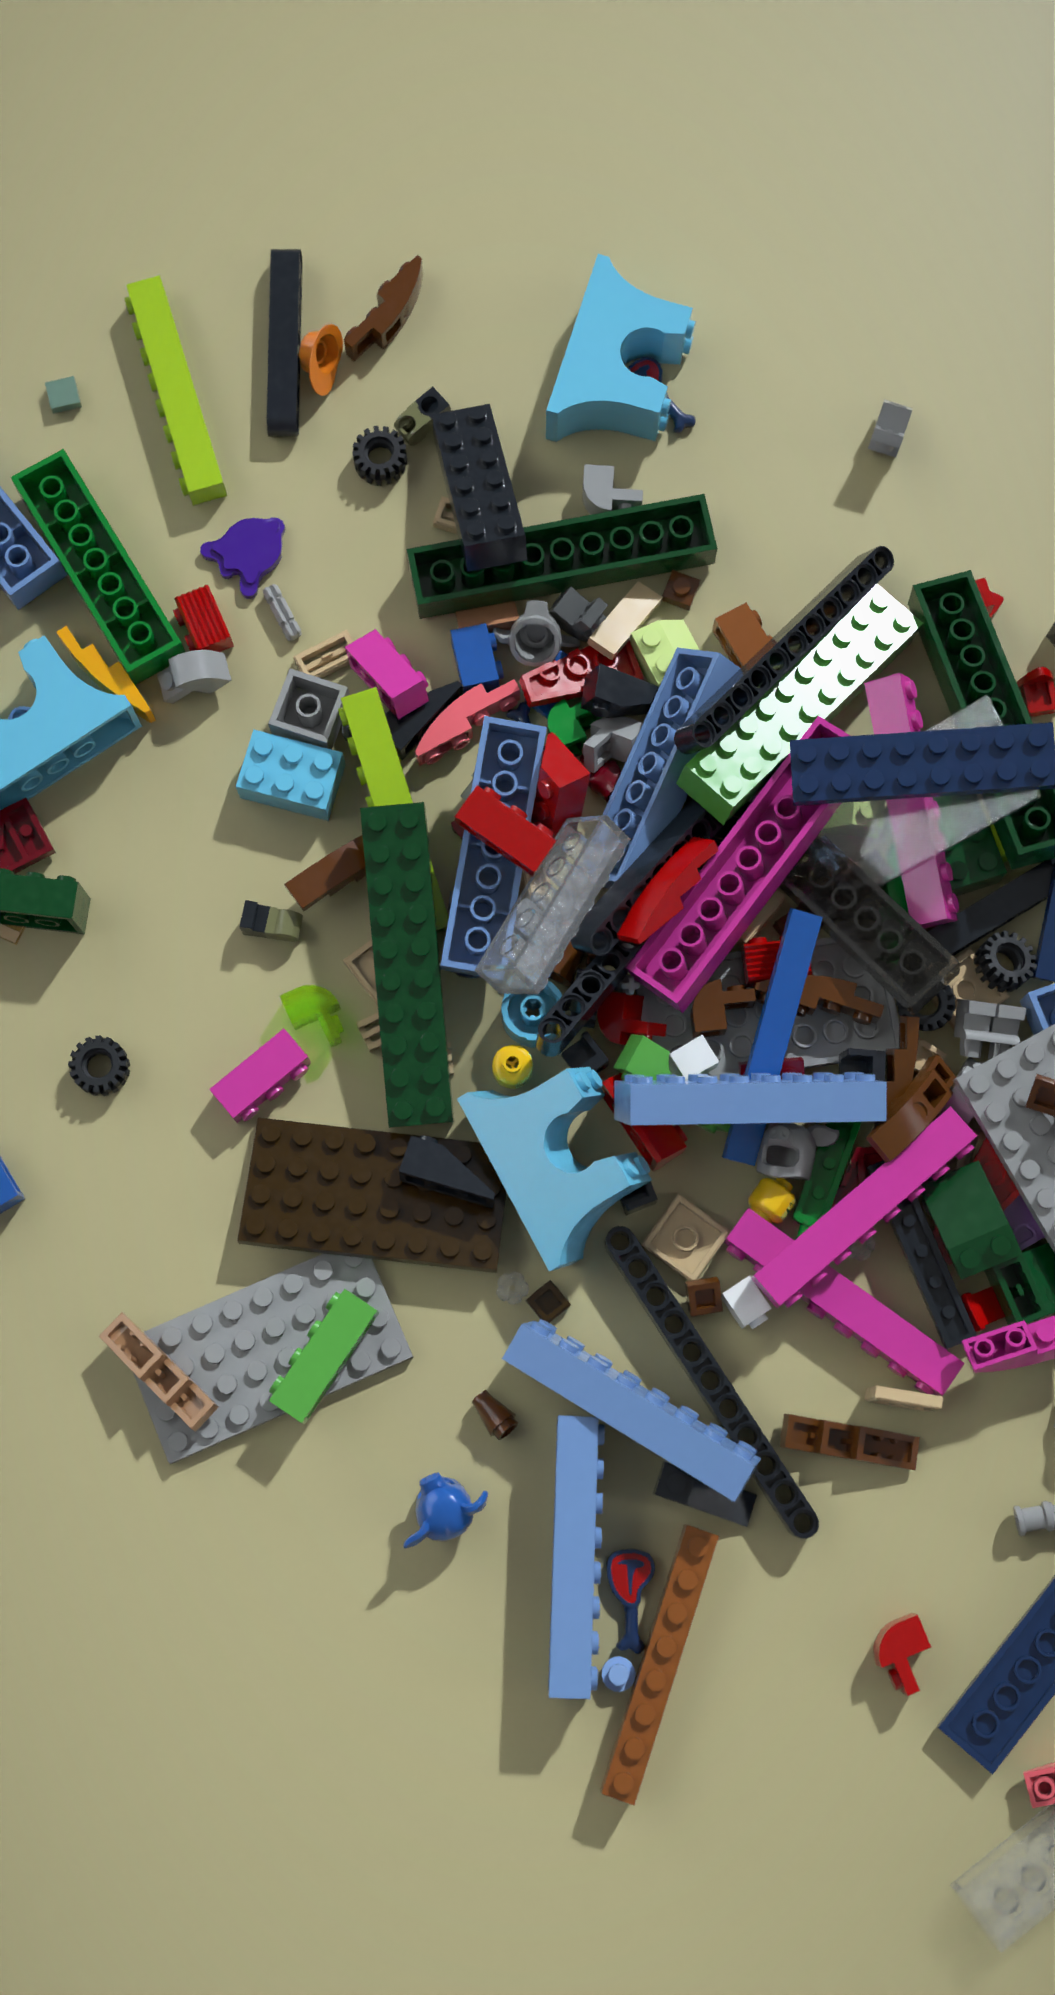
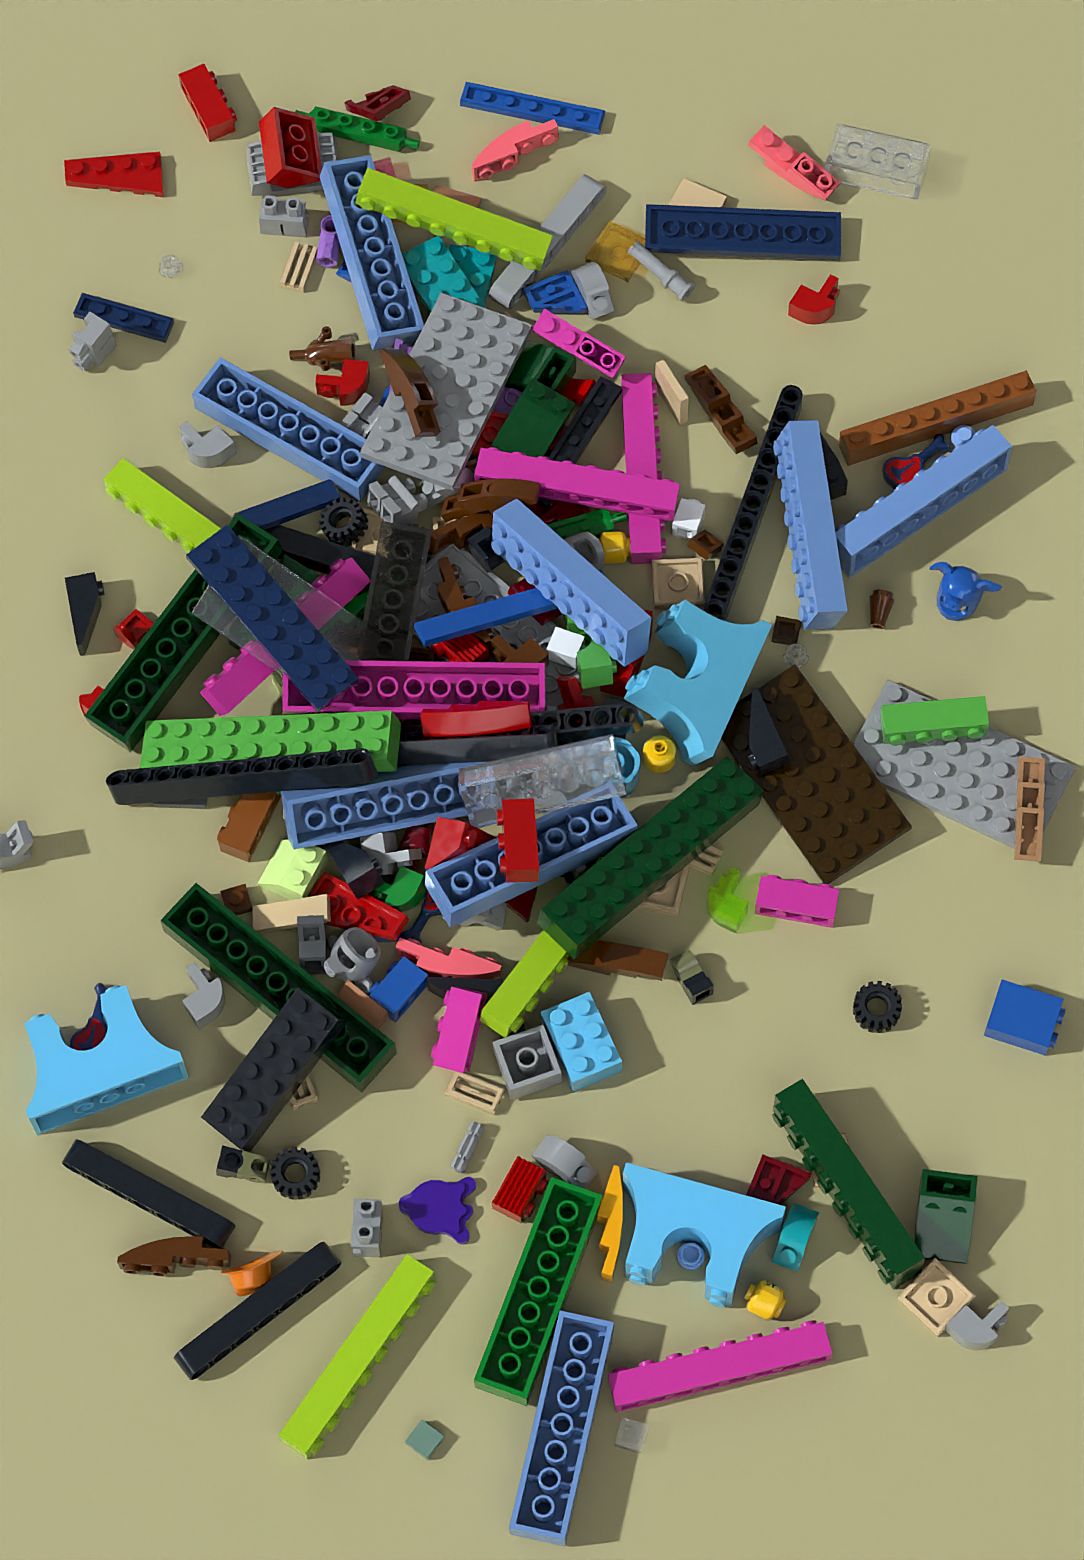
camera: 125 degrees left, 10 degrees down
none -> black beam [61,1139,236,1249]
none -> light grey hips [351,1199,384,1258]

